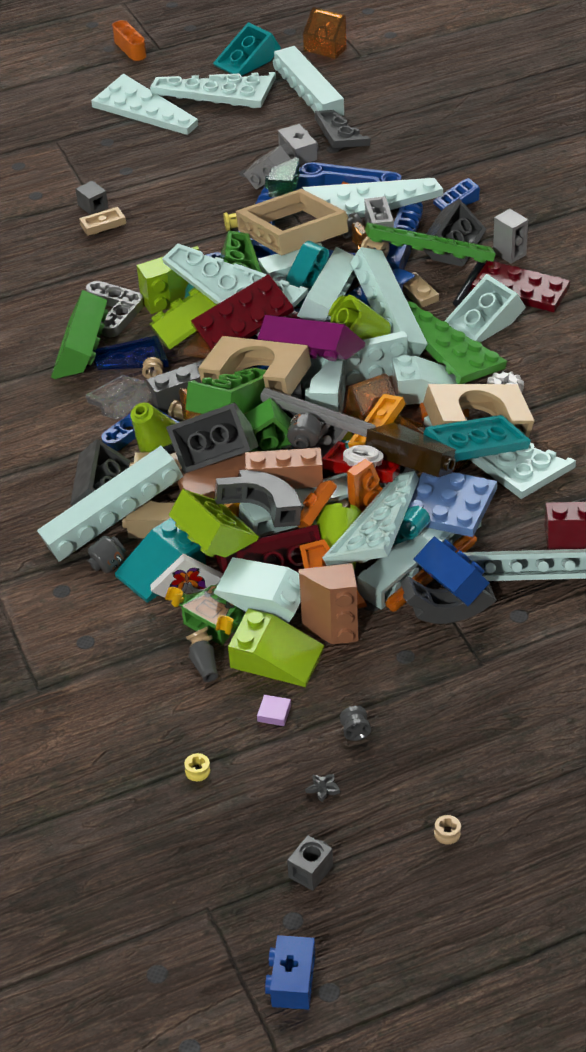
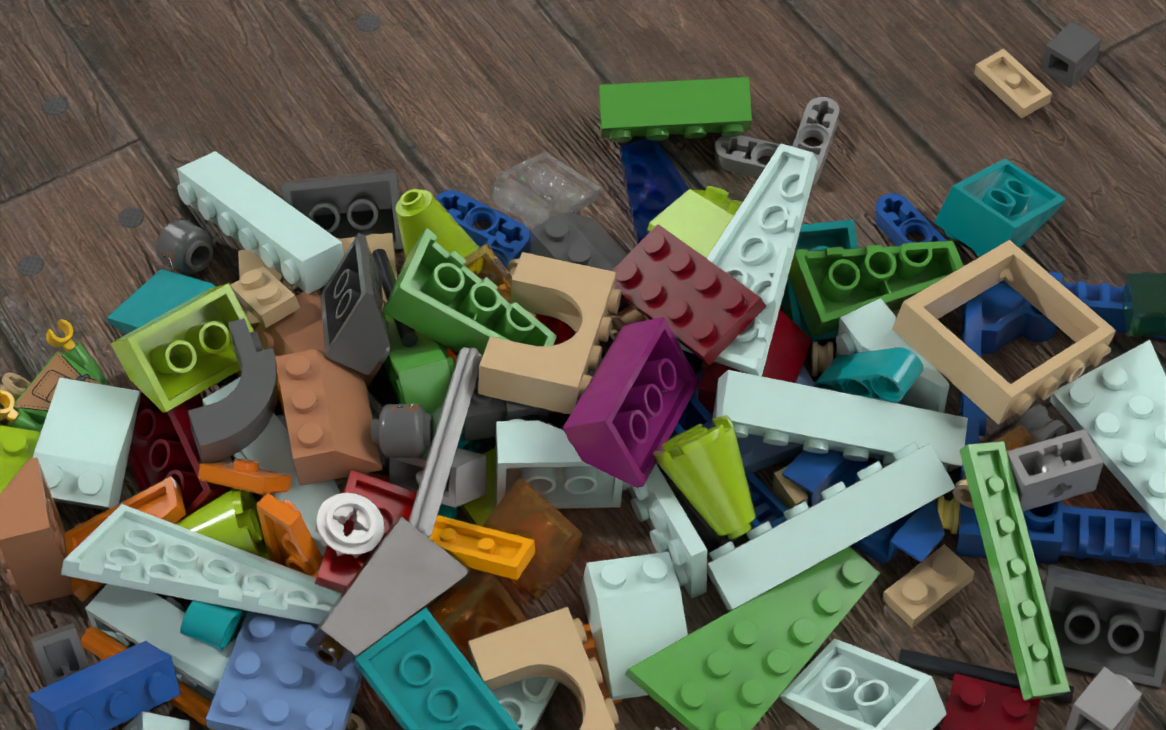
camera: 80 degrees right, 10 degrees up
lime slope [137,246,199,314] -> none
tan bush [142,357,163,379] -> none
white tile [150,553,223,598] -> none
light yellow bush [223,212,238,231] -> none
none -> tan plate [230,266,301,328]
none -> teal slope [934,158,1066,257]

